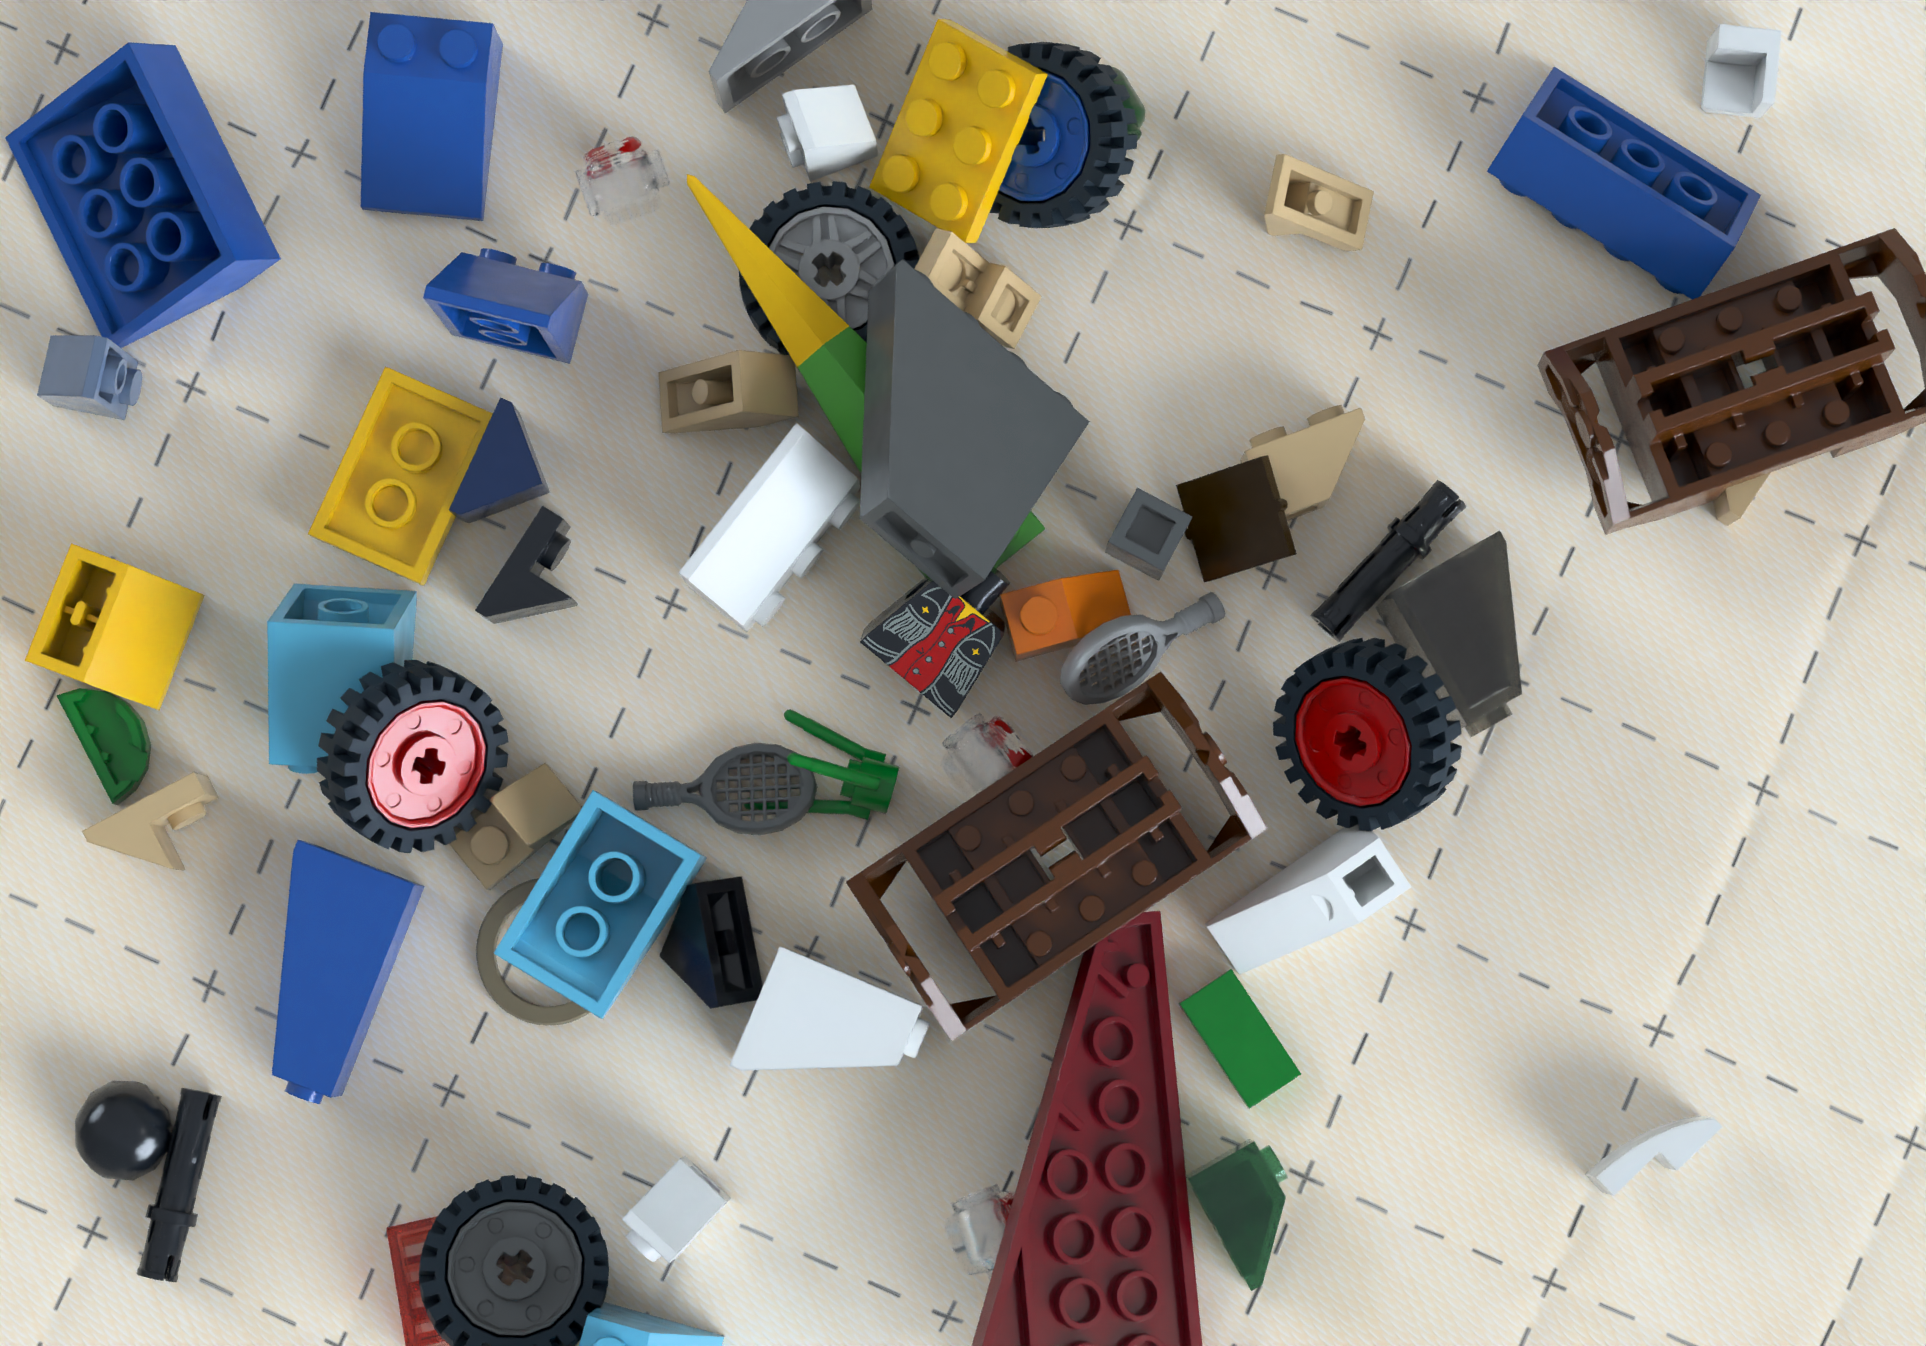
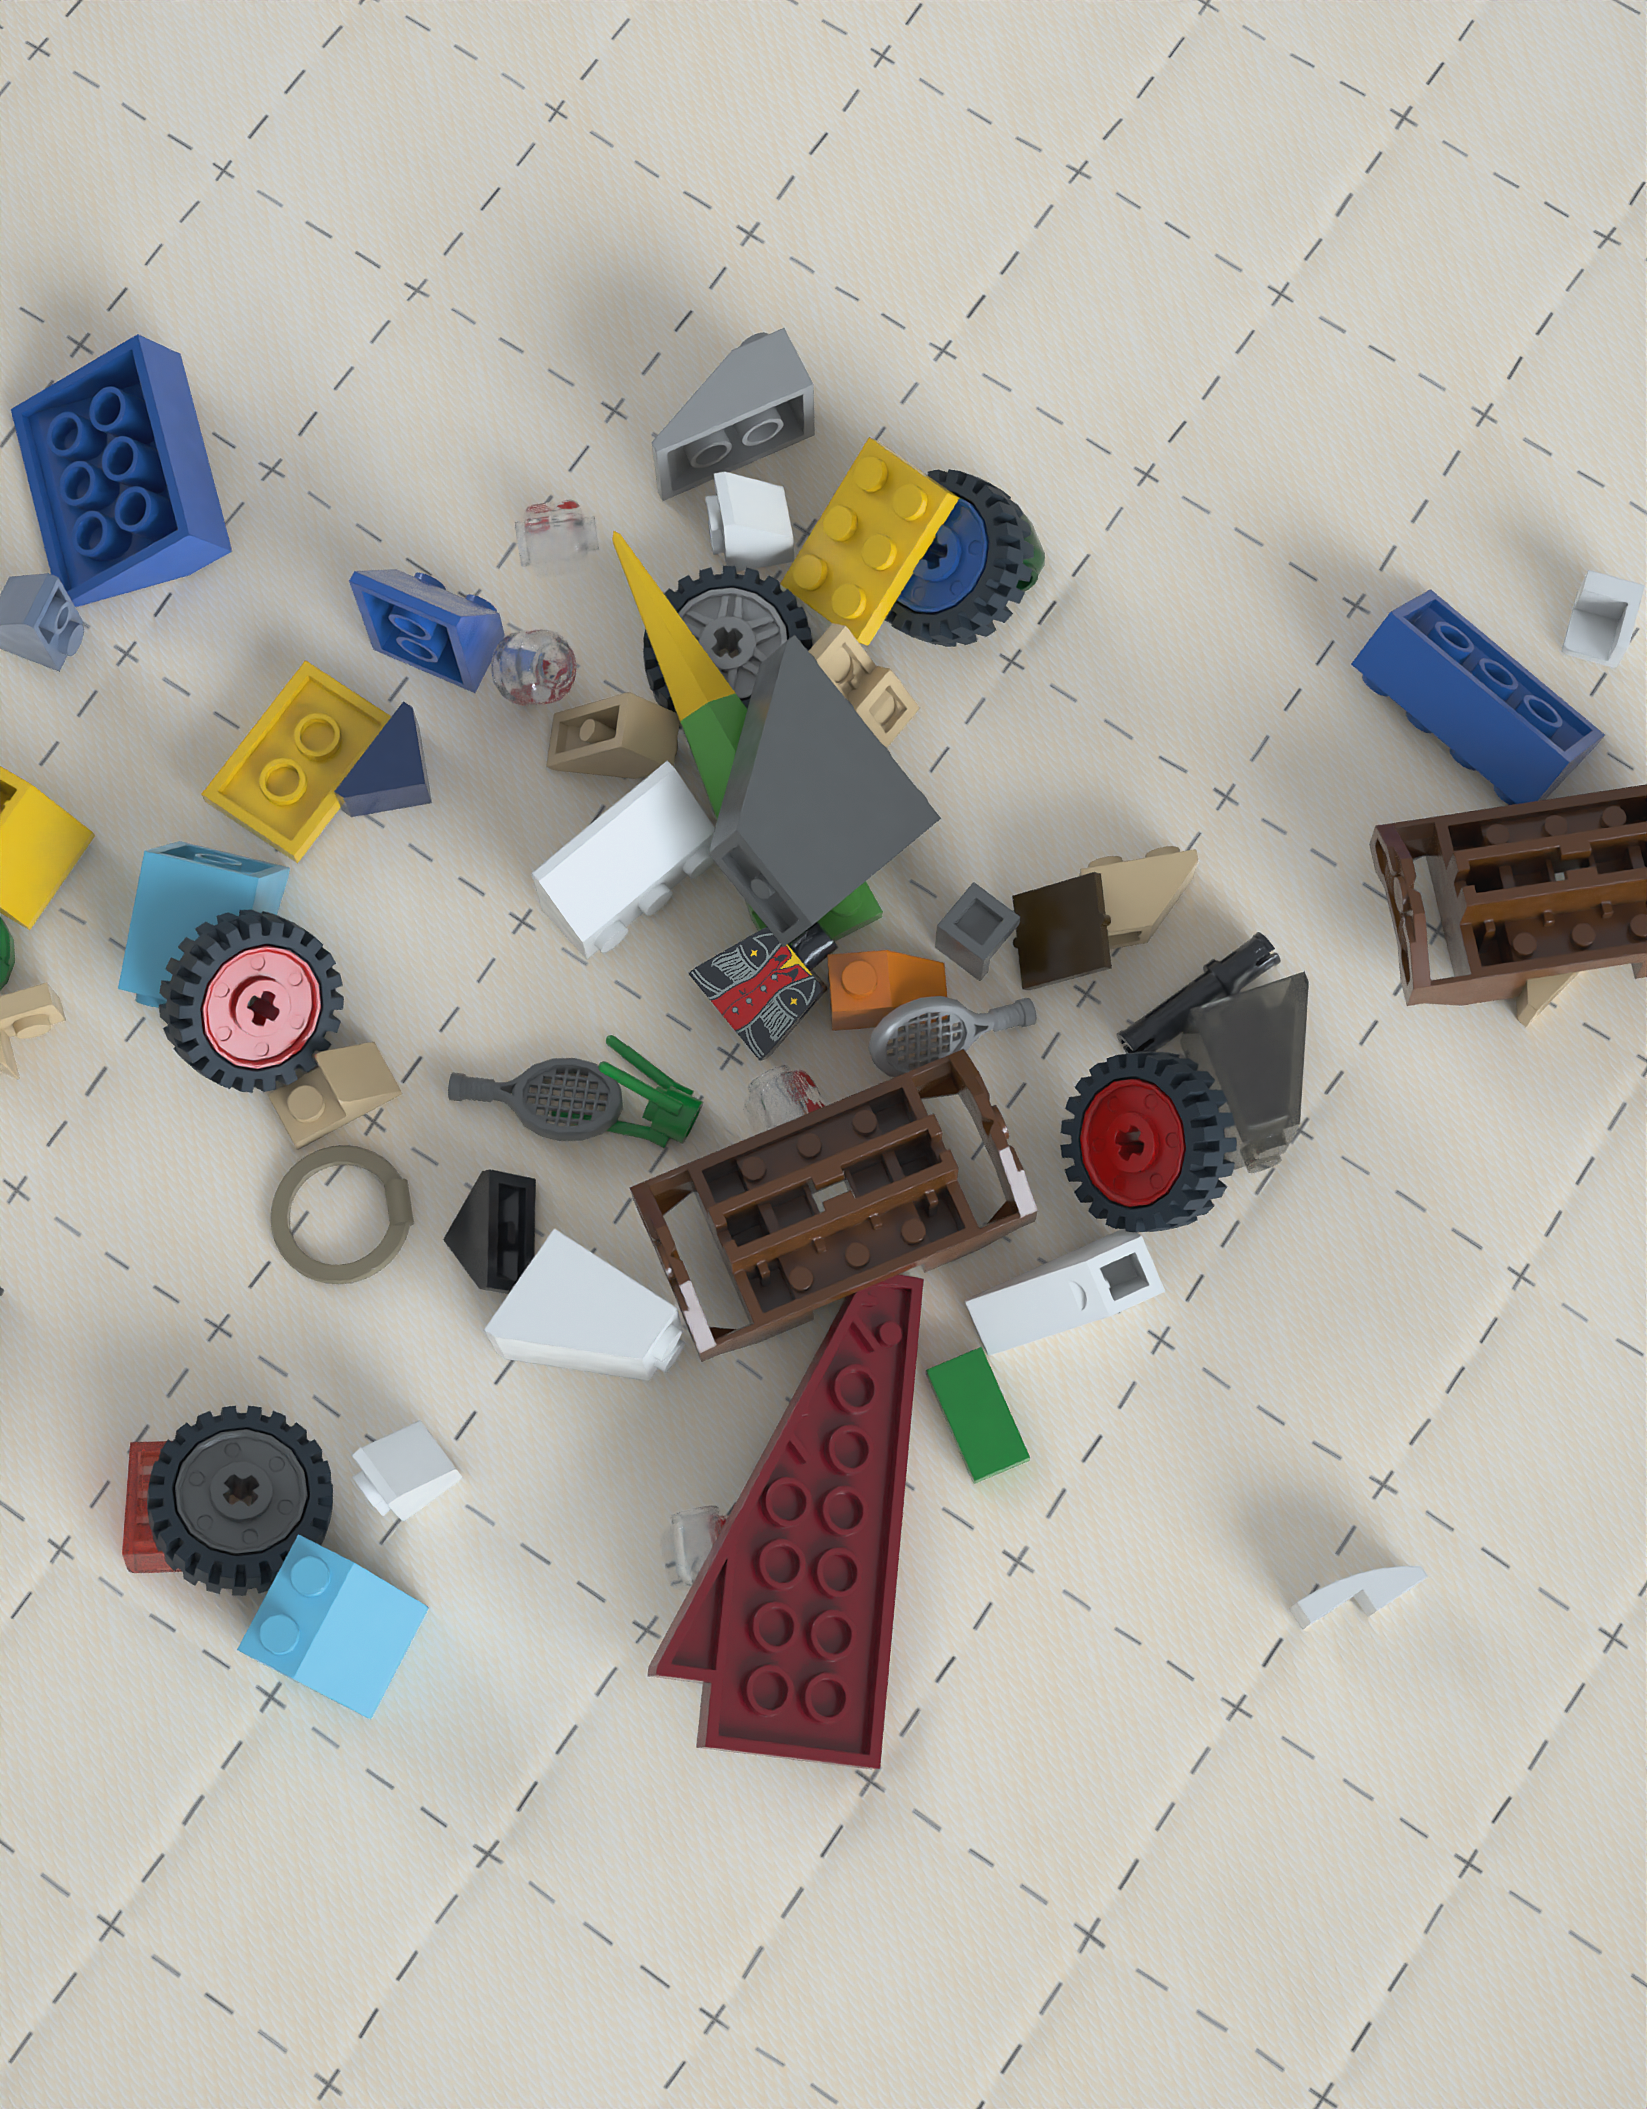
camera: 10 degrees right, 10 degrees down
blue slope [272,840,425,1104] -> none
blue slope [361,12,503,221] -> none
black slope [475,506,578,624] -> none
medium azure slope [494,790,707,1019] -> none
clear green slope [1186,1139,1288,1291] -> none
tan slope [1264,154,1374,251] -> none
none -> clear head [491,629,577,706]

